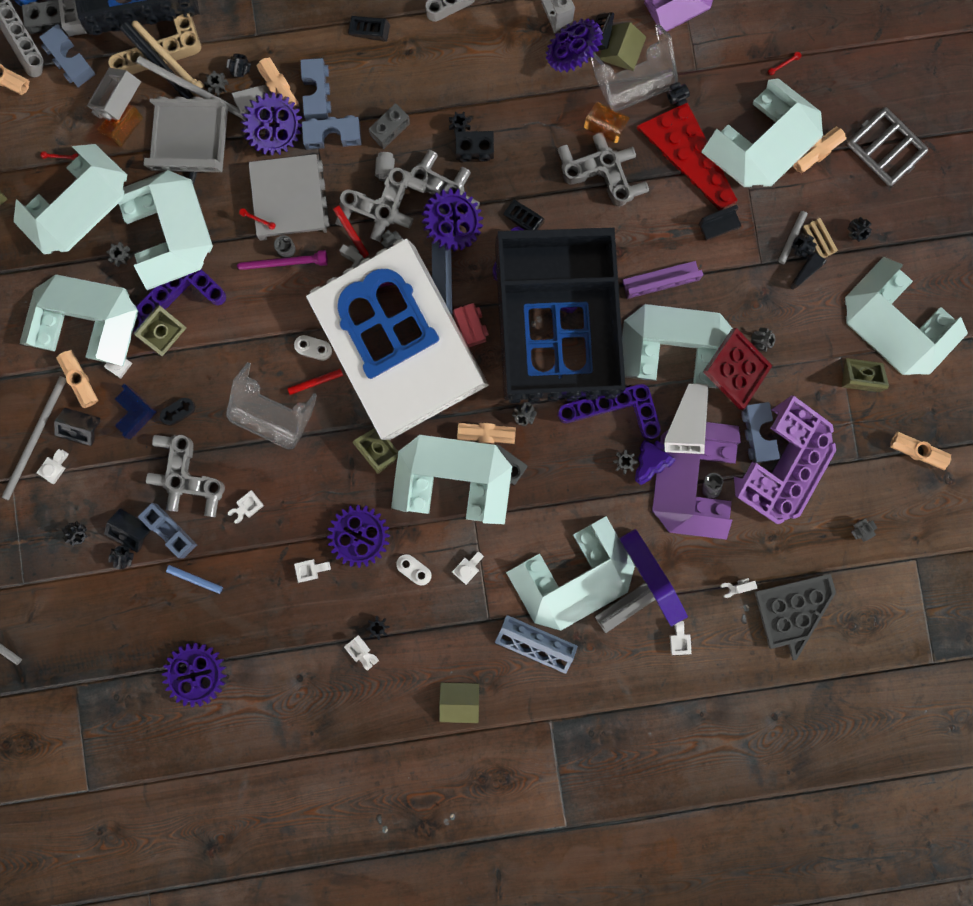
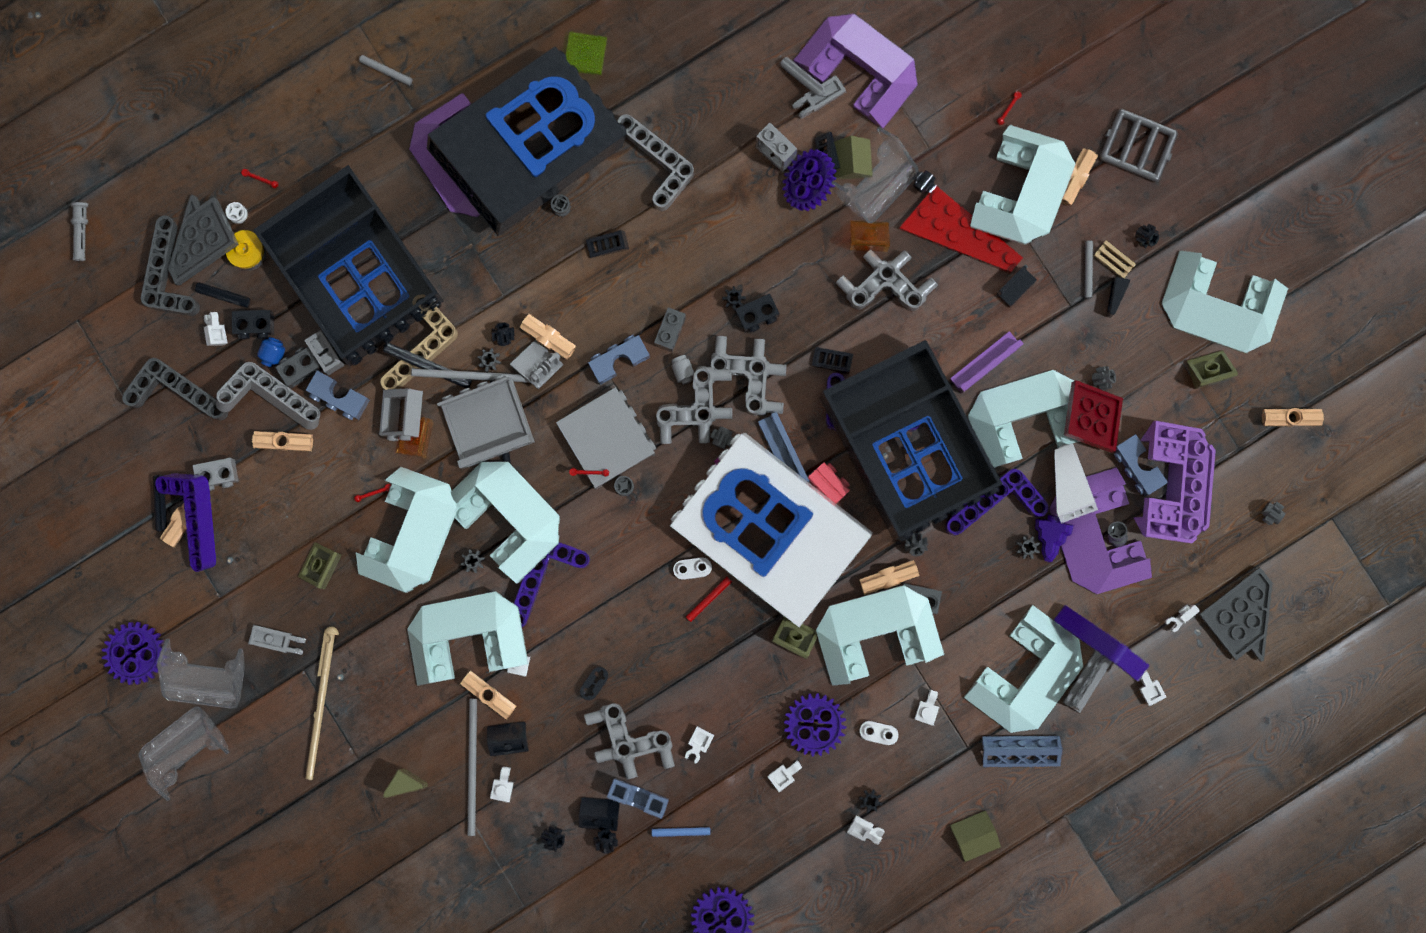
camera: 20 degrees left, 0 degrees up
clear blue panel [115,383,157,440] -> none
tan piece [131,21,205,96] -> none
olive slope [134,304,187,356] -> none
clear windscreen [226,362,317,449] -> none
magenta piece [237,250,328,270] -> none
dark purple gear [240,92,302,156] -> none
sand blue arch [301,58,331,121] -> none
red bar [333,205,369,258] -> none
light grey bracket [339,244,364,268] -> none
dark purple gear [421,188,483,252] -> none
black gear [792,233,817,258] -> none

